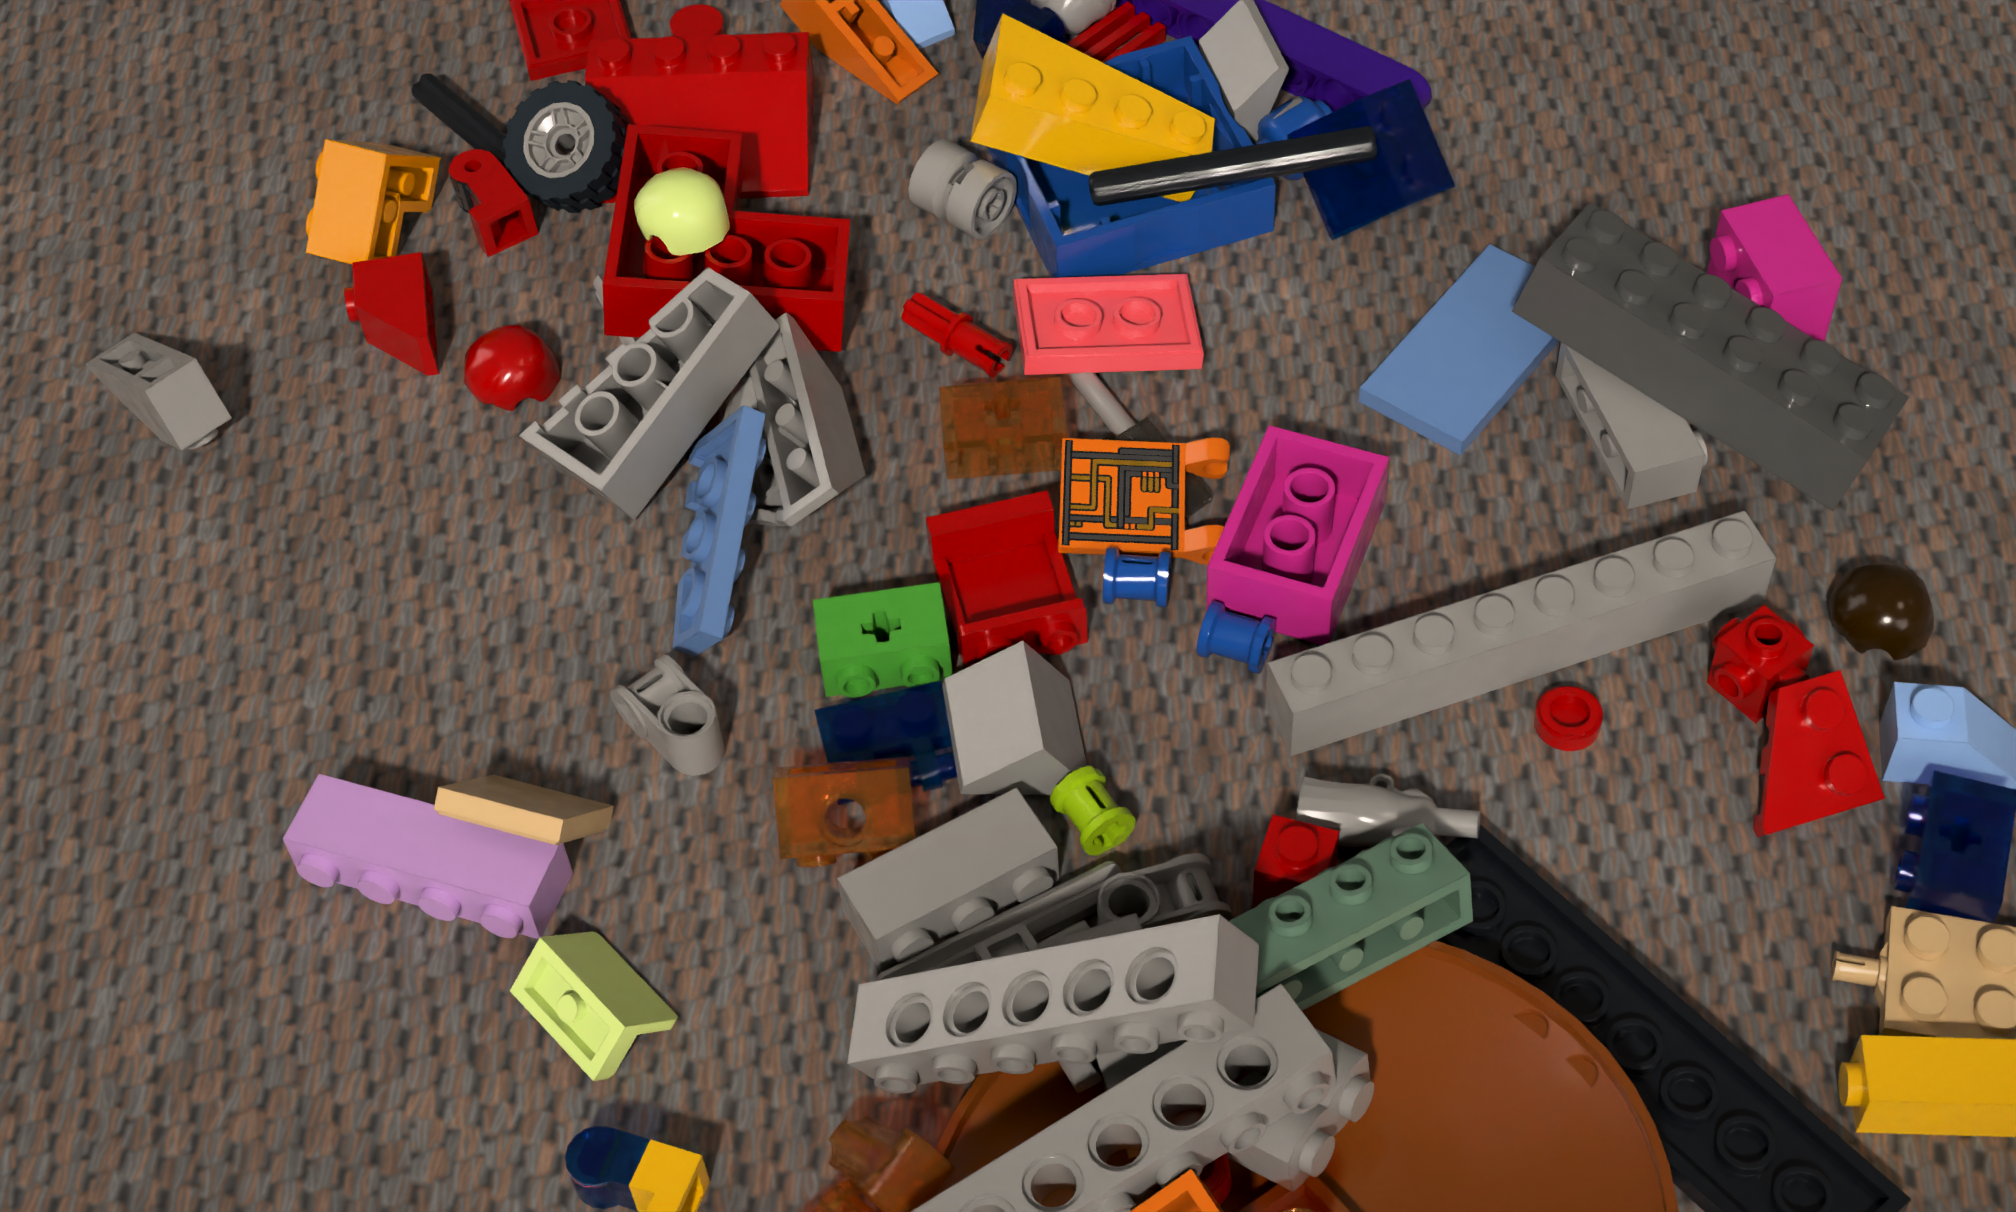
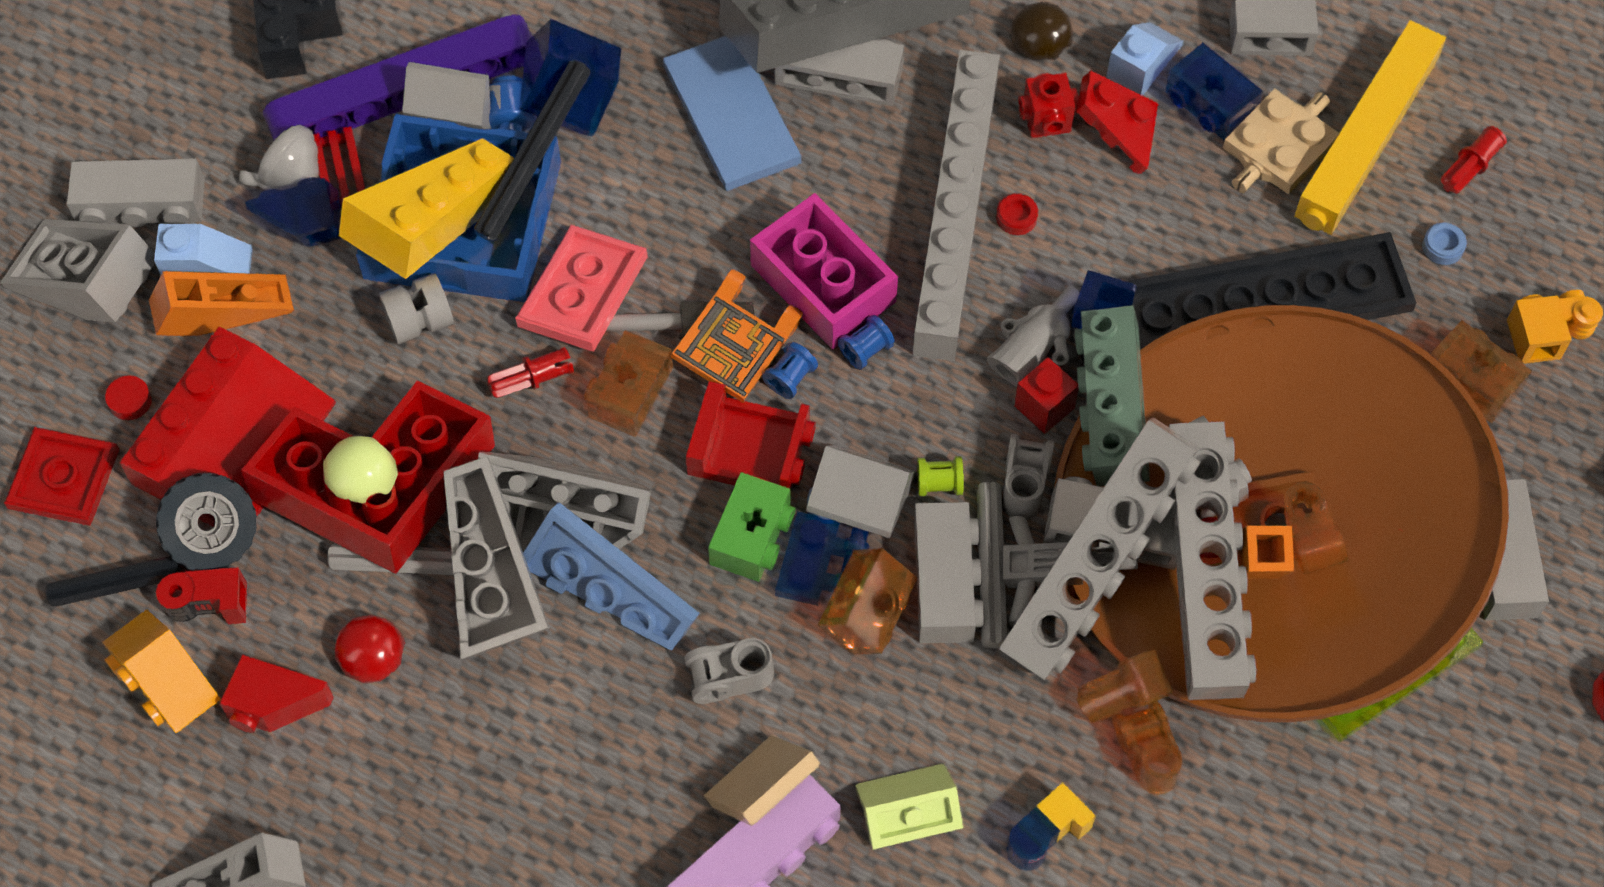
camera: 65 degrees left, 10 degrees up
none -> clear blue panel [1071,270,1137,329]

